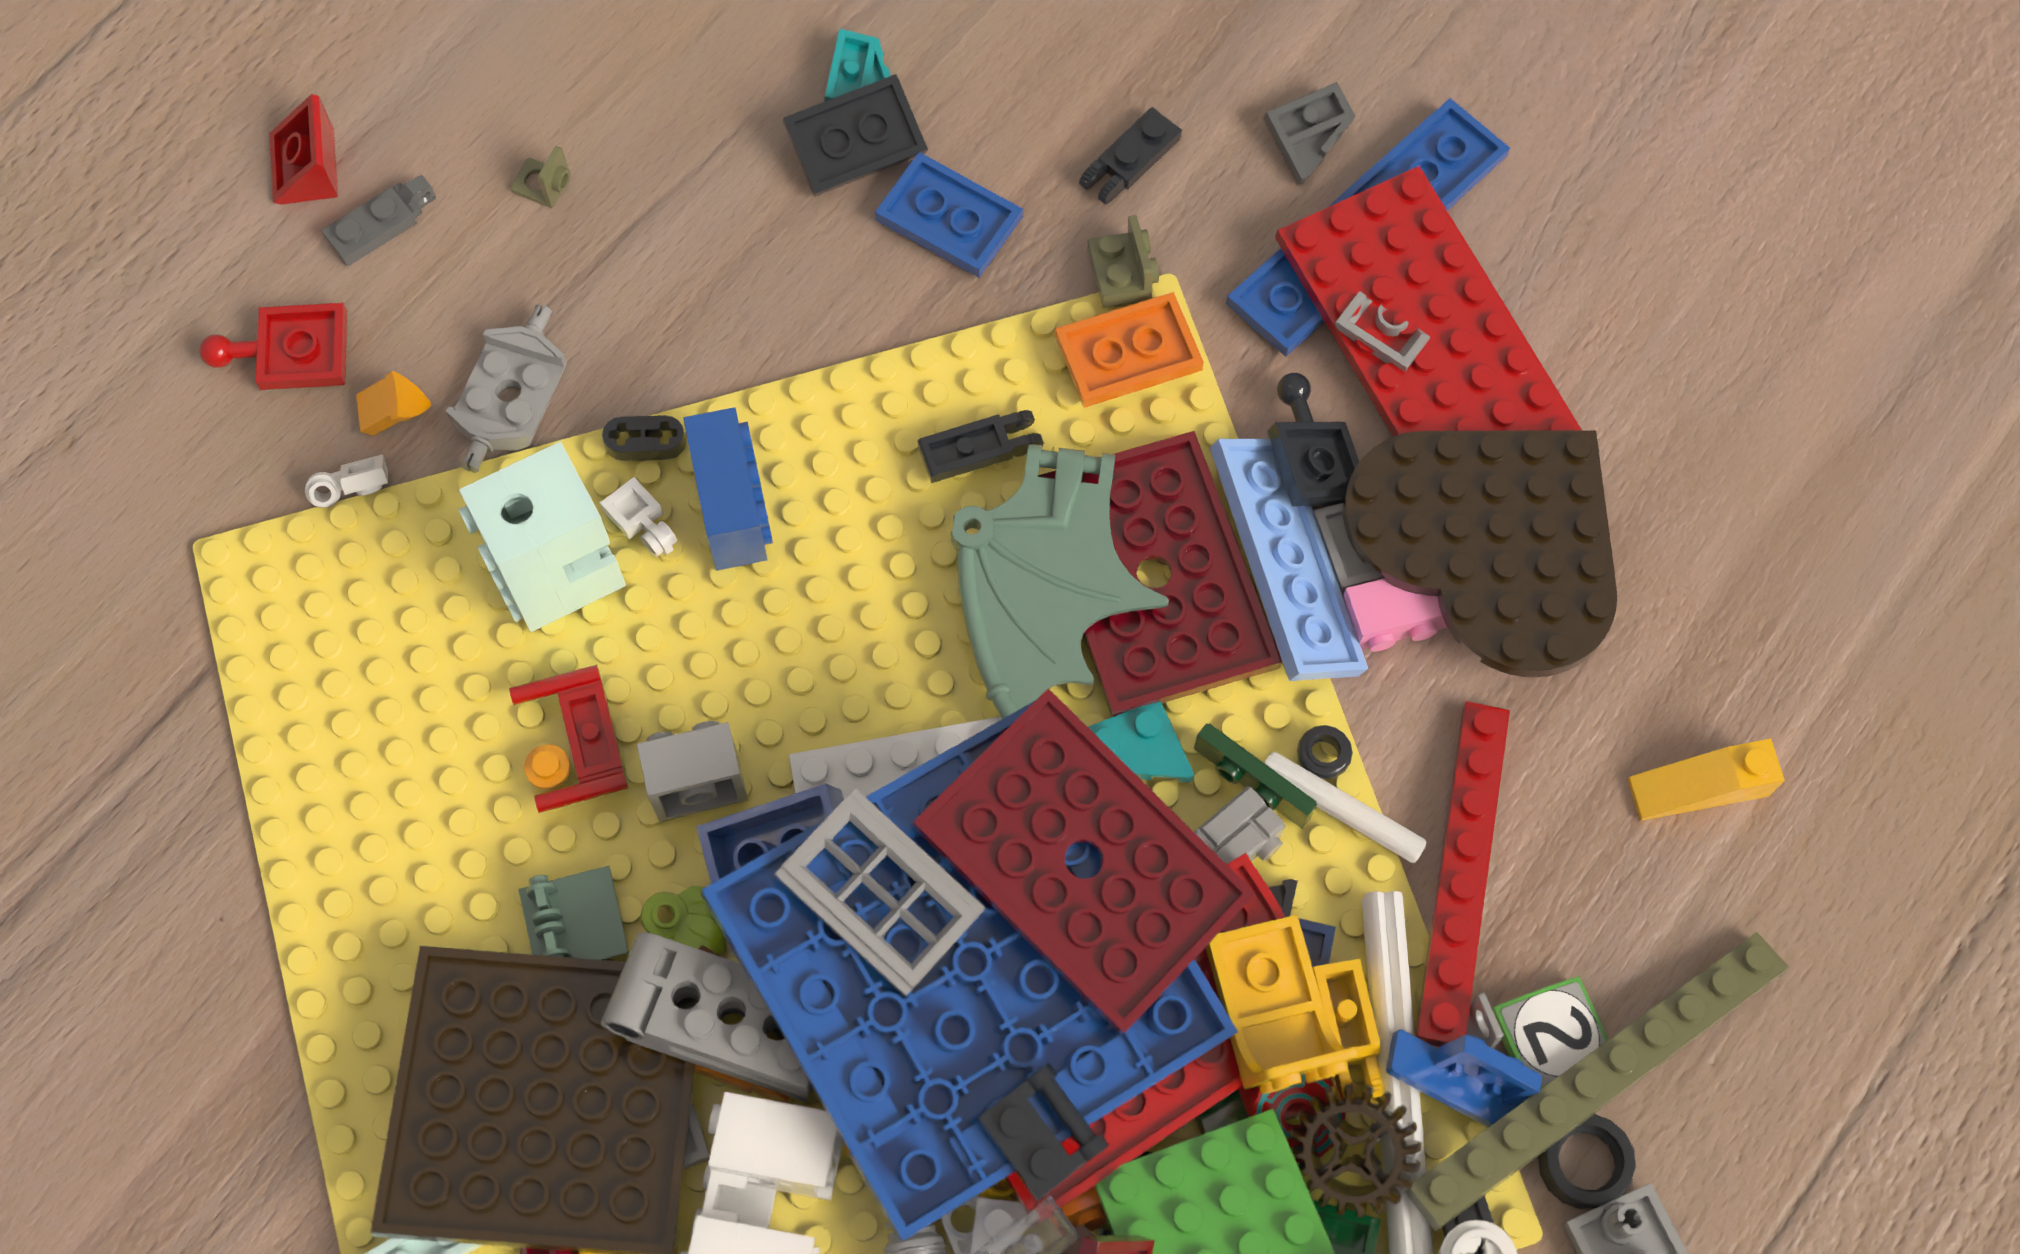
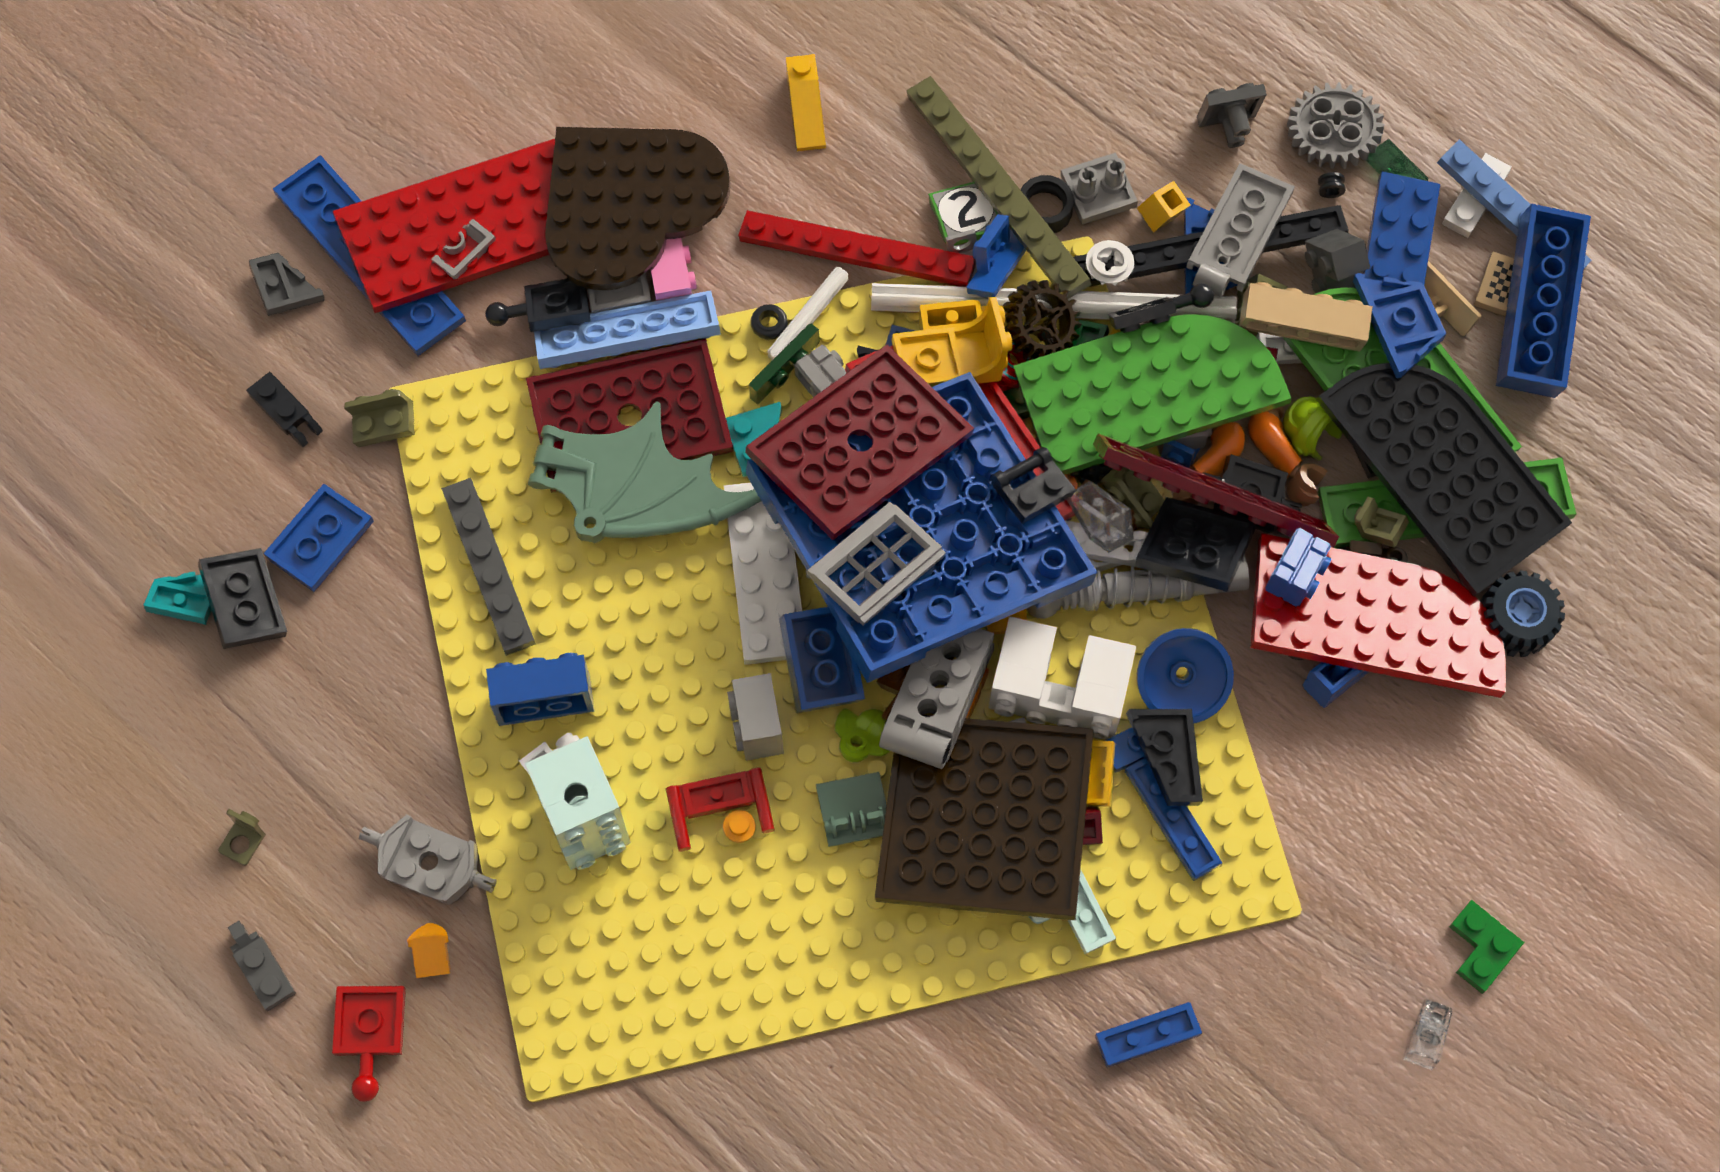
camera: 85 degrees left, 0 degrees up
red slope [269,94,338,205] -> none
white plate [305,454,388,507] -> none
black beam [602,415,686,461] -> none
black hinge [917,410,1044,483] -> none
orange plate [1055,292,1204,408] -> none
none -> dark grey plate [441,478,536,656]

